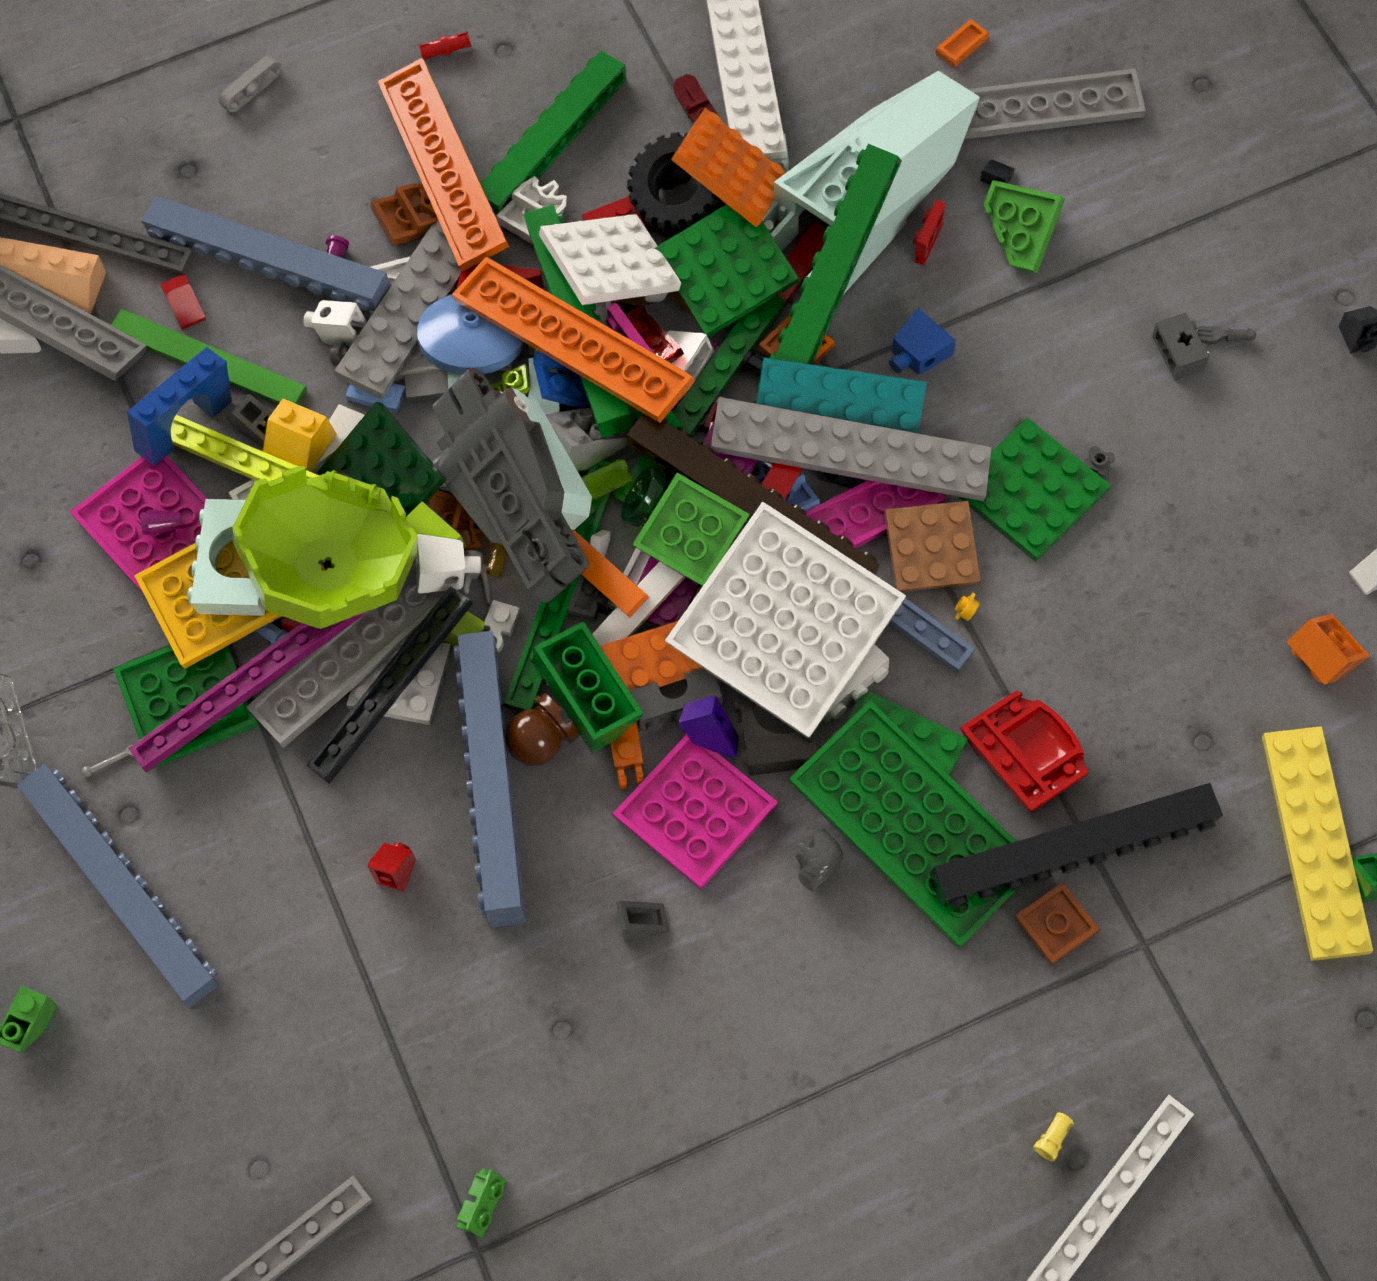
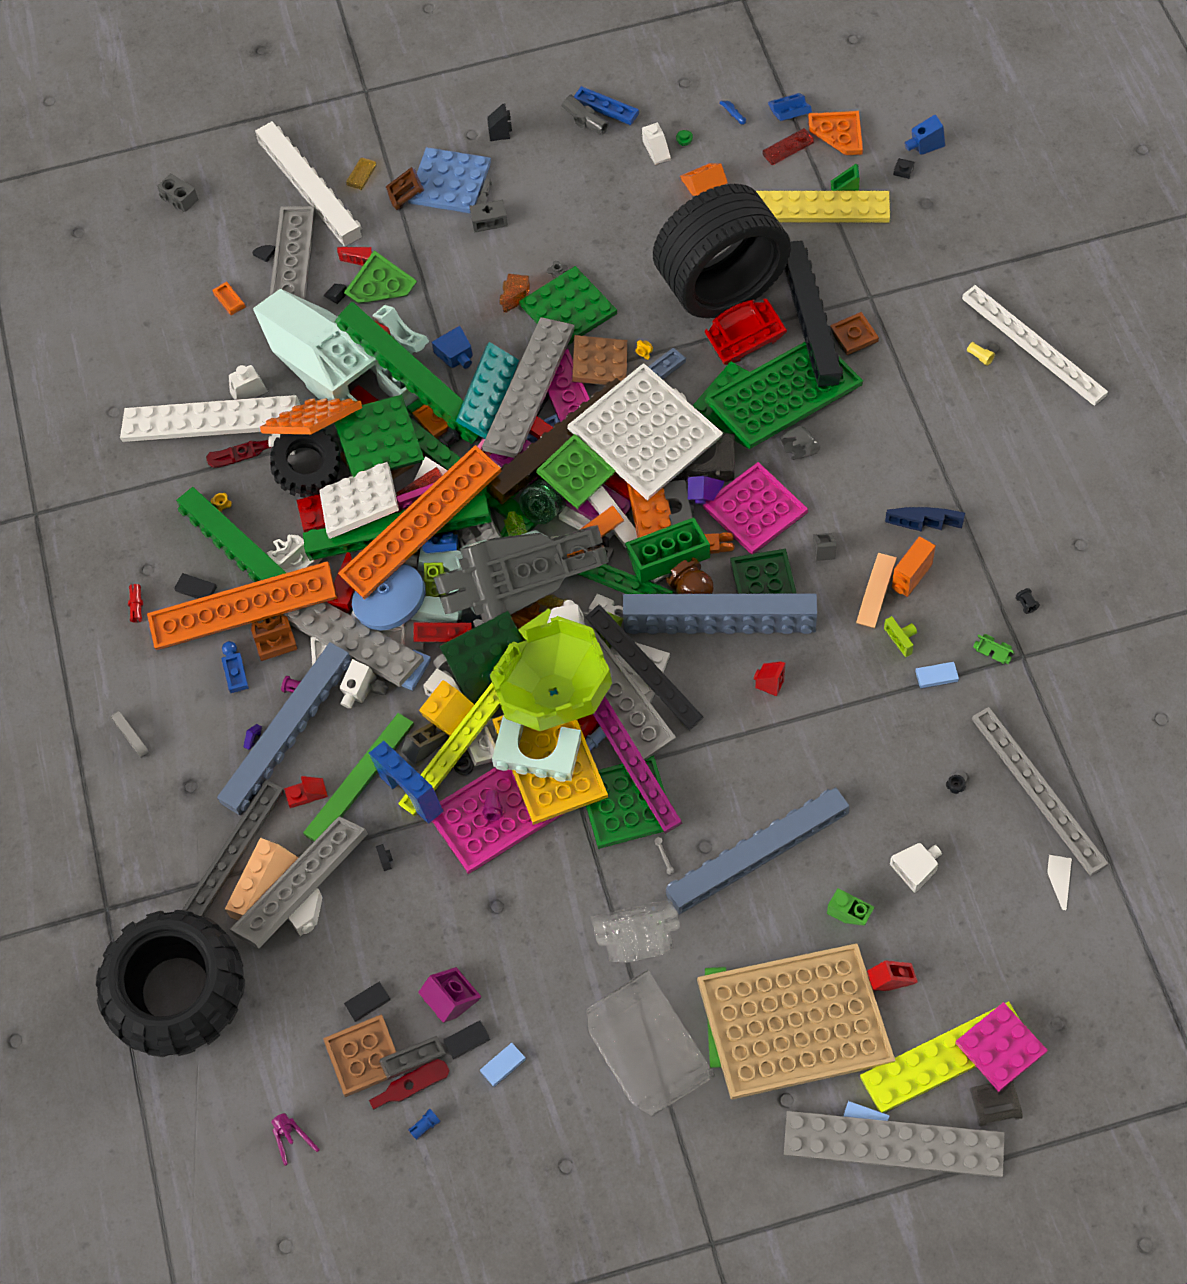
camera: 80 degrees left, 5 degrees down
none -> black tile [174,573,217,599]
none -> yellow plate [211,493,232,512]
none -> blue plate [221,641,249,694]
none -> white torso [229,365,268,400]
none -> dark purple tile [243,724,262,750]
none -> black tile [252,245,276,262]
none -> white brick [255,122,362,247]
none -> red slope [337,247,373,266]
none -> clear yellow tile [346,157,377,190]
none -> light aqua arch [372,305,429,354]
none -> black plate [376,844,393,871]
none -> reddish brown plate [386,167,424,210]
none -> medium blue plate [408,147,491,213]
none -> red plate [413,622,471,642]
none -> black plate [454,756,473,775]
none -> clear orange slope [500,274,530,313]
none -> black tyre [653,184,791,319]
none -> dark green plate [730,548,797,594]
none -> light nougat slope [856,553,897,629]
none -> lime tile [884,616,917,657]
none -> dark blue slope [885,507,965,531]
none -> white torso [890,843,942,893]
none -> orange brick [892,536,936,597]
none -> light blue tile [915,662,959,688]
none -> black plate [946,775,966,794]
none -> black bush [1015,588,1040,614]

